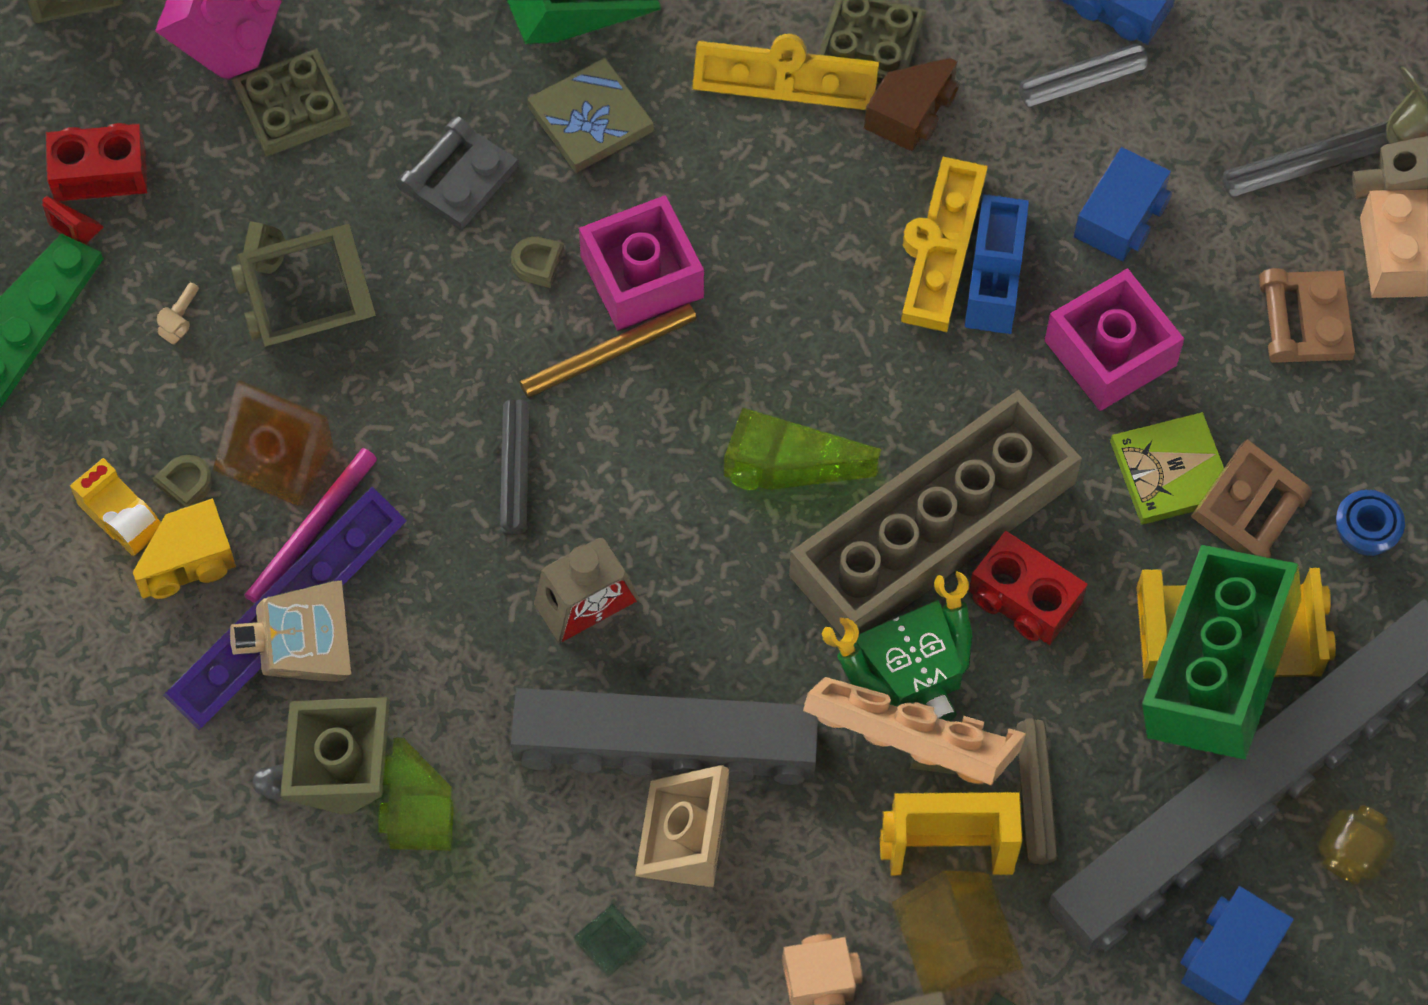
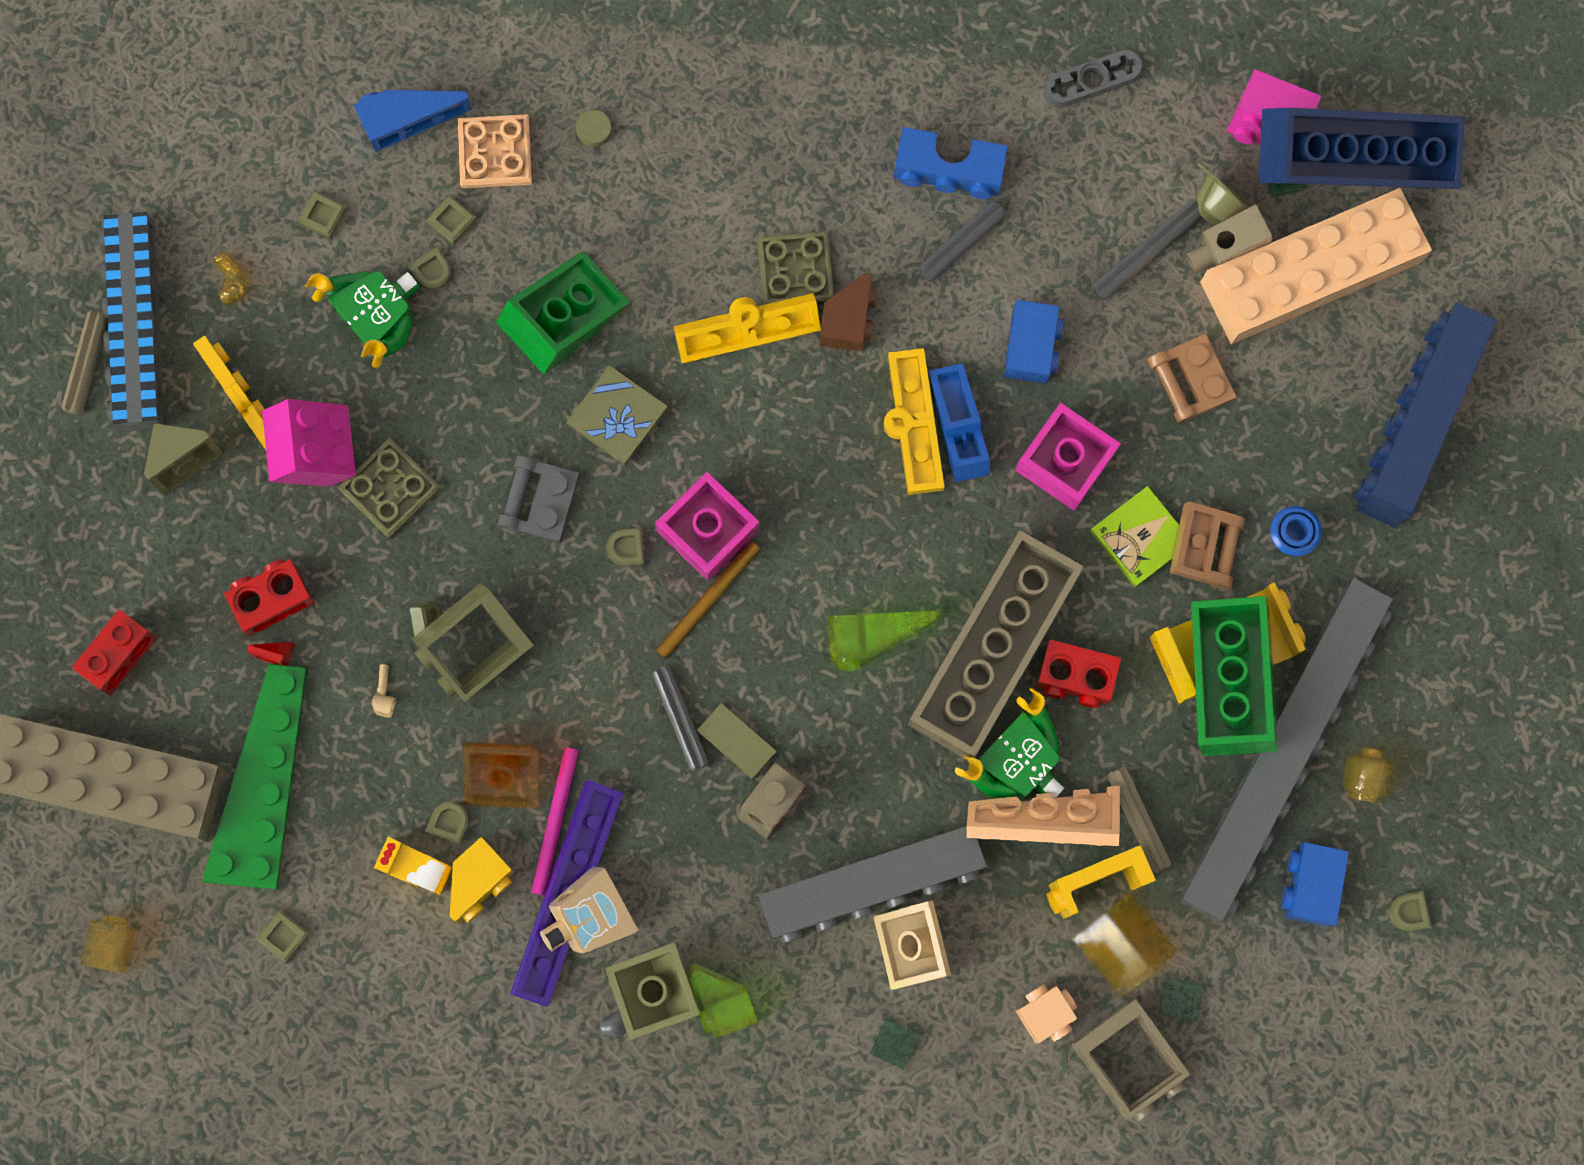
camera: 25 degrees left, 15 degrees up
none -> olive tile [697,703,777,780]

